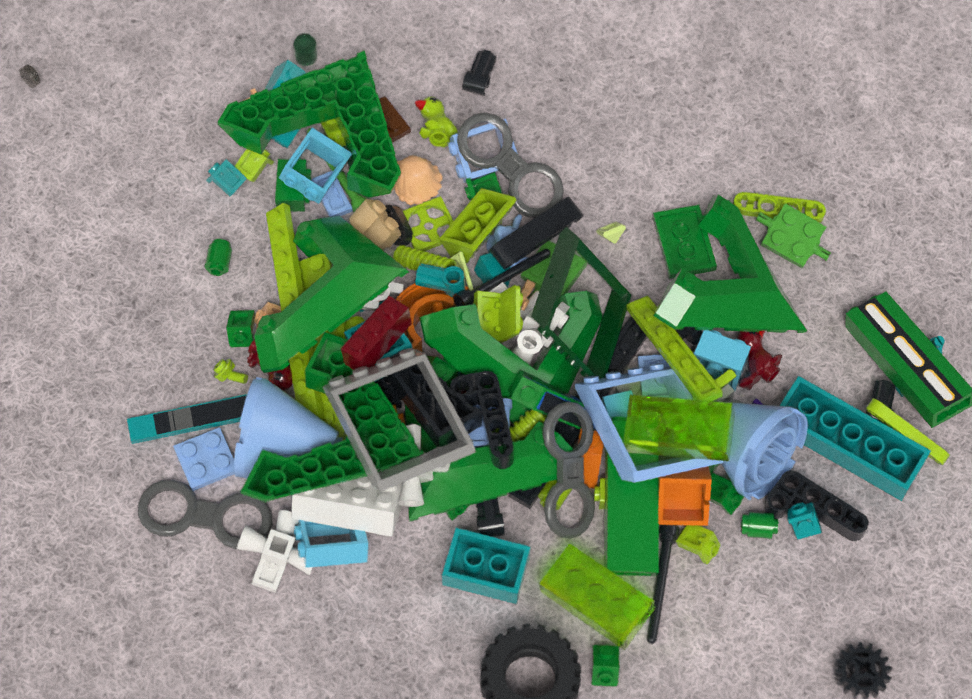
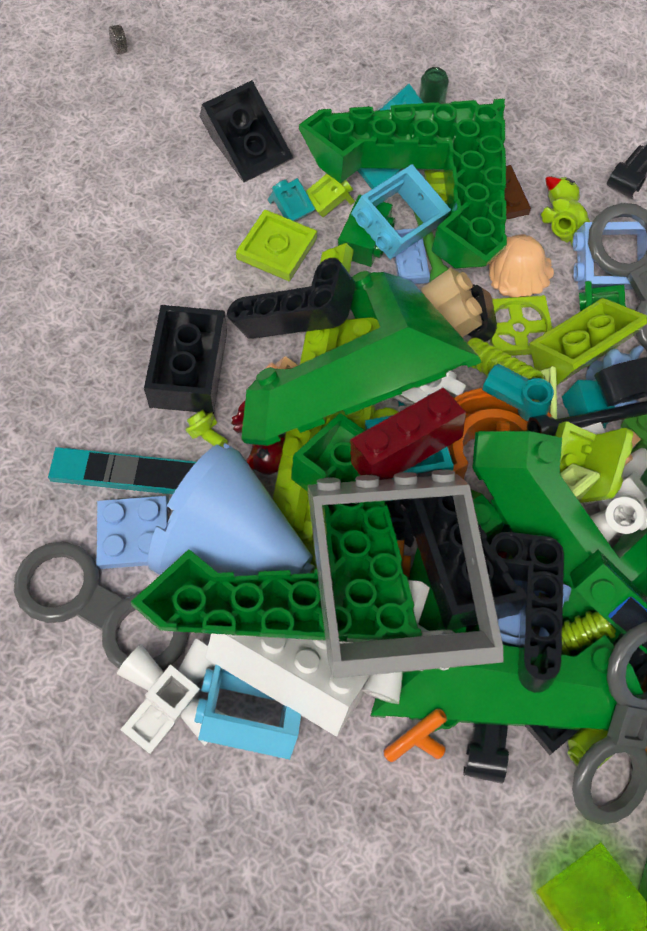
camera: 20 degrees right, 0 degrees up
green brick [205,239,232,276] -> none
green bracket [226,310,255,347] -> none
teal brick [442,528,531,604] -> none
none -> black brick [144,305,227,414]
none -> black slope [199,80,293,183]
none -> black beam [227,258,355,339]
none -> lime plate [236,209,317,282]
none -> orange piece [384,708,447,762]
none -> yellowish green slope [560,464,600,499]

